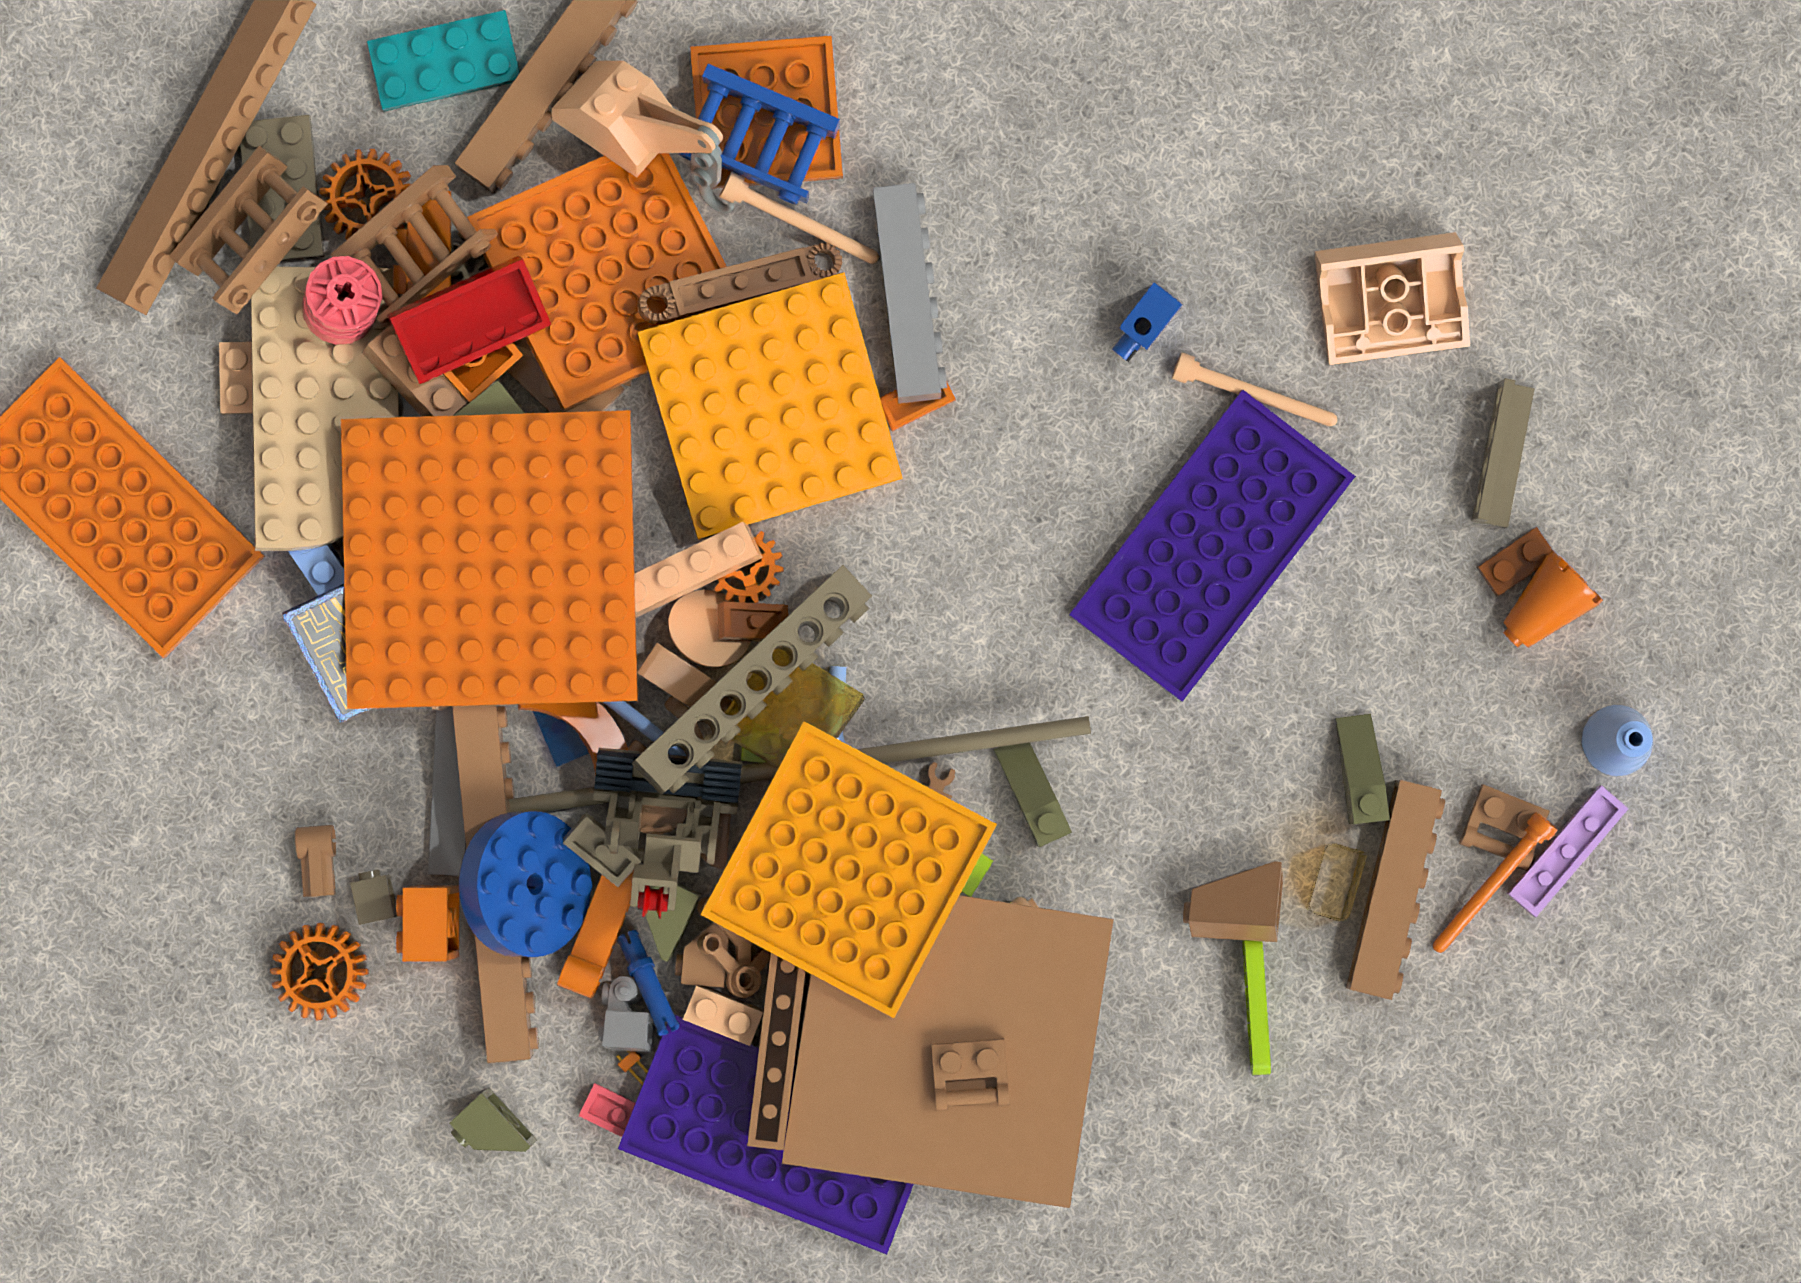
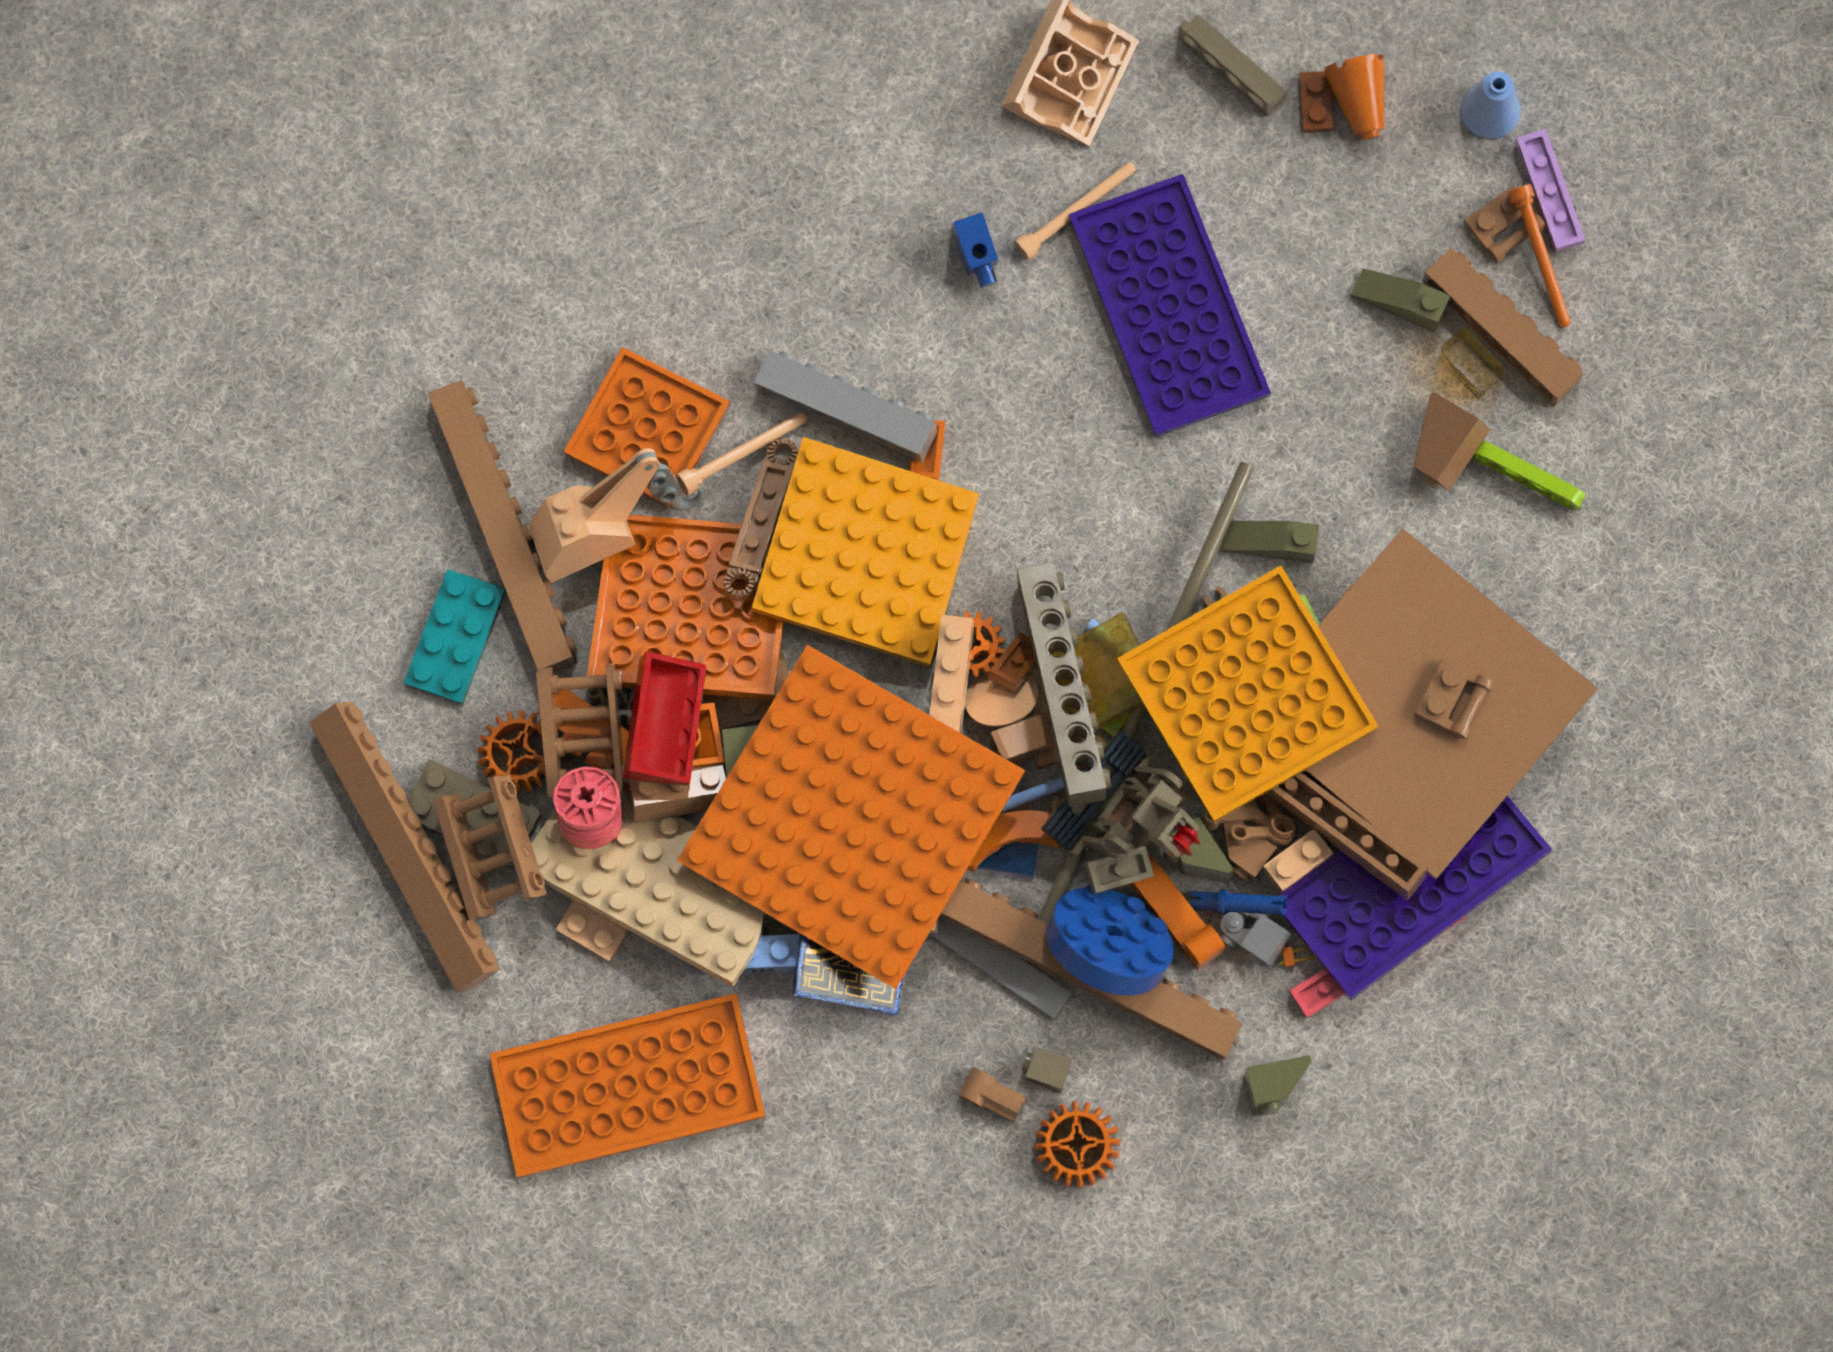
camera: 45 degrees left, 10 degrees down
orange brick [396,885,460,962] -> none
blue fence [679,64,840,205] -> none

